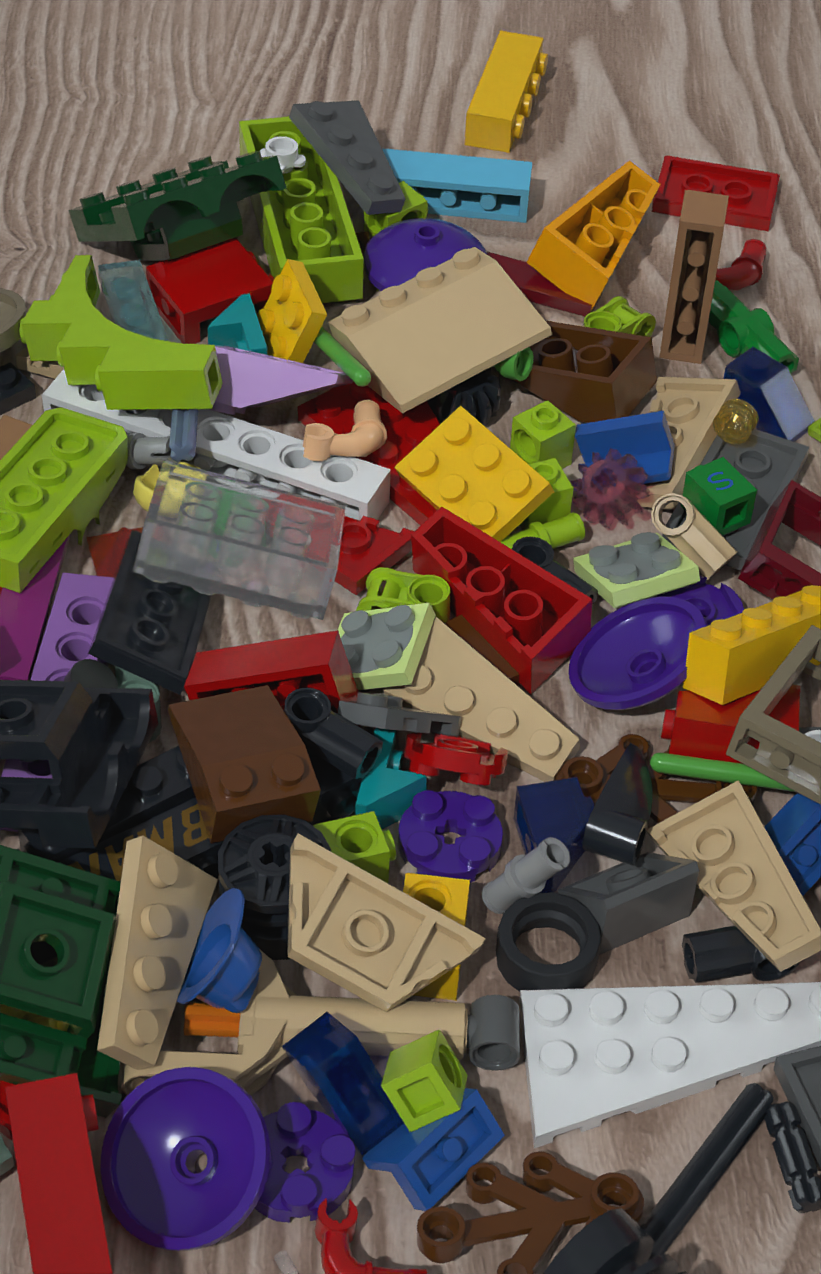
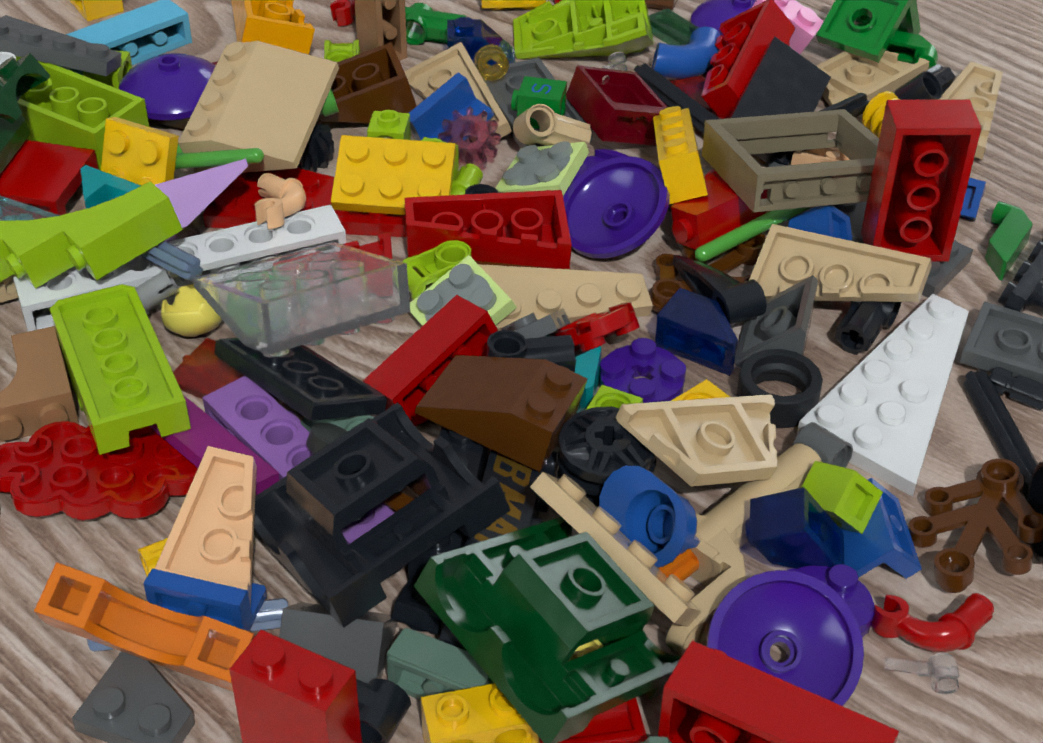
camera: 45 degrees left, 5 degrees down
light grey pin [482,837,570,914] -> none

